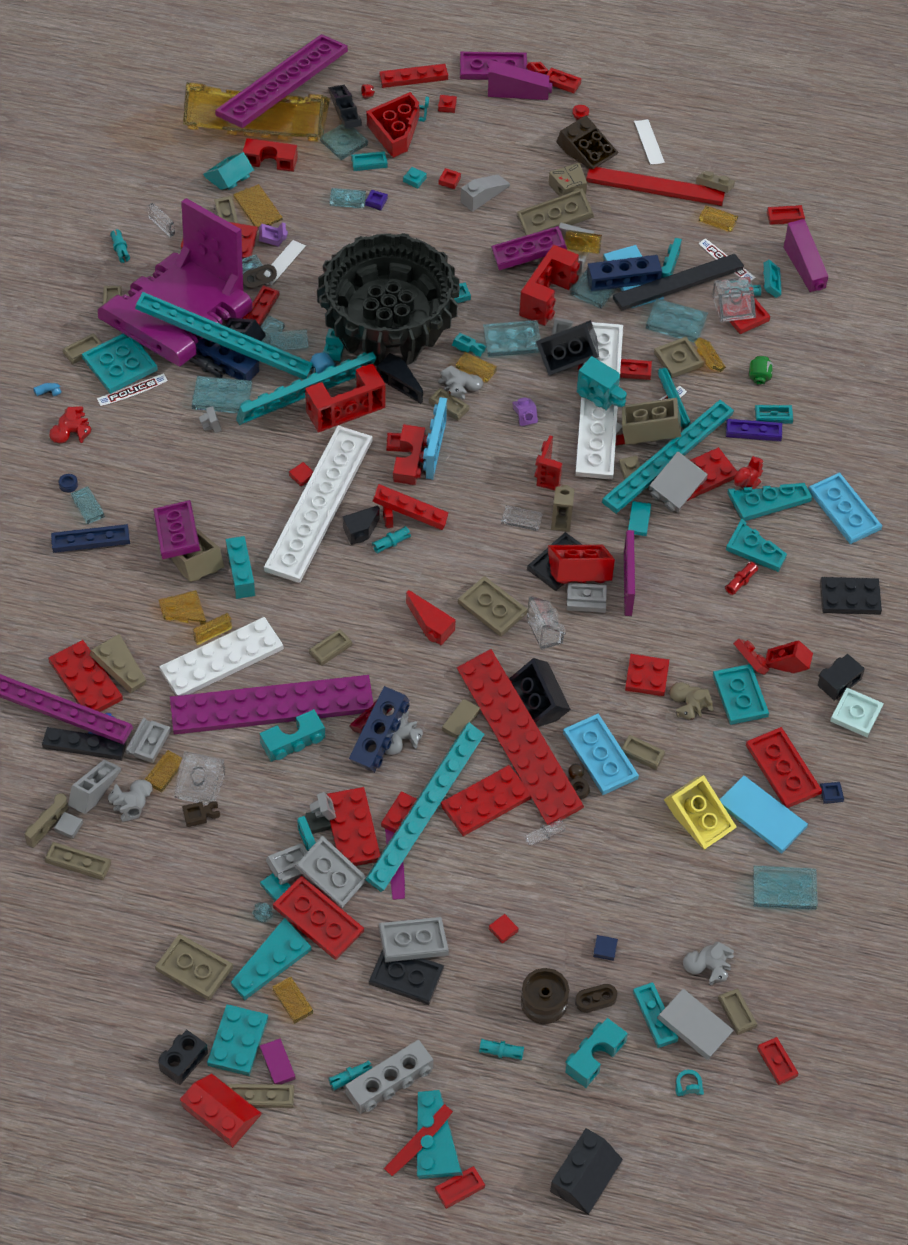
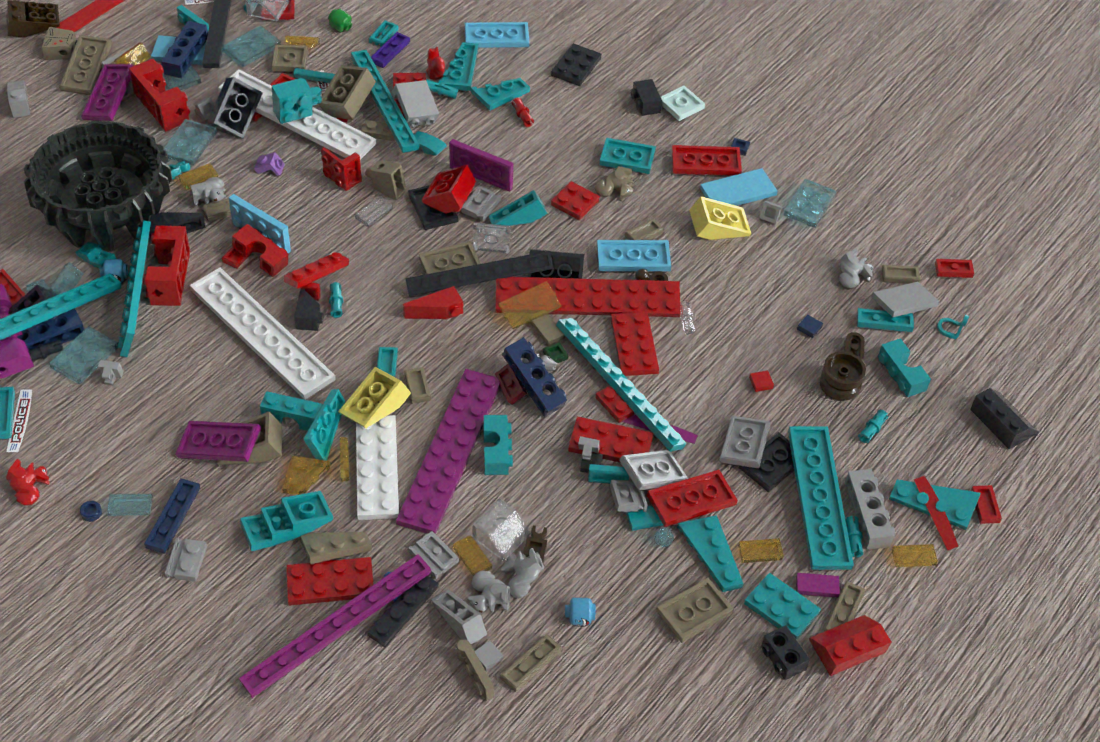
camera: 65 degrees left, 5 degrees down
red tile [289,462,314,487] -> none
red plate [733,638,770,675] -> none
red slope [766,640,813,673] -> none
none -> light grey plate [165,538,207,582]
none -> teal slope [240,491,333,551]
none -> teal wing [303,389,346,464]
none -> light yellow slope [338,367,411,428]
none -> teal tile [377,347,398,378]
none -> black tile [405,251,554,296]
none -> teal pin [426,79,458,99]
none -> teal slope [489,190,548,228]
none -> clear yellow piece [499,281,562,329]
none -> light grey animal [501,548,544,598]
none -> dark green tile [543,342,568,363]
none -> dark azure head [565,597,596,626]
none -> light grey tile [759,201,782,224]
none -> teal plate [788,426,854,570]
none -> clear yellow tile [892,544,938,567]

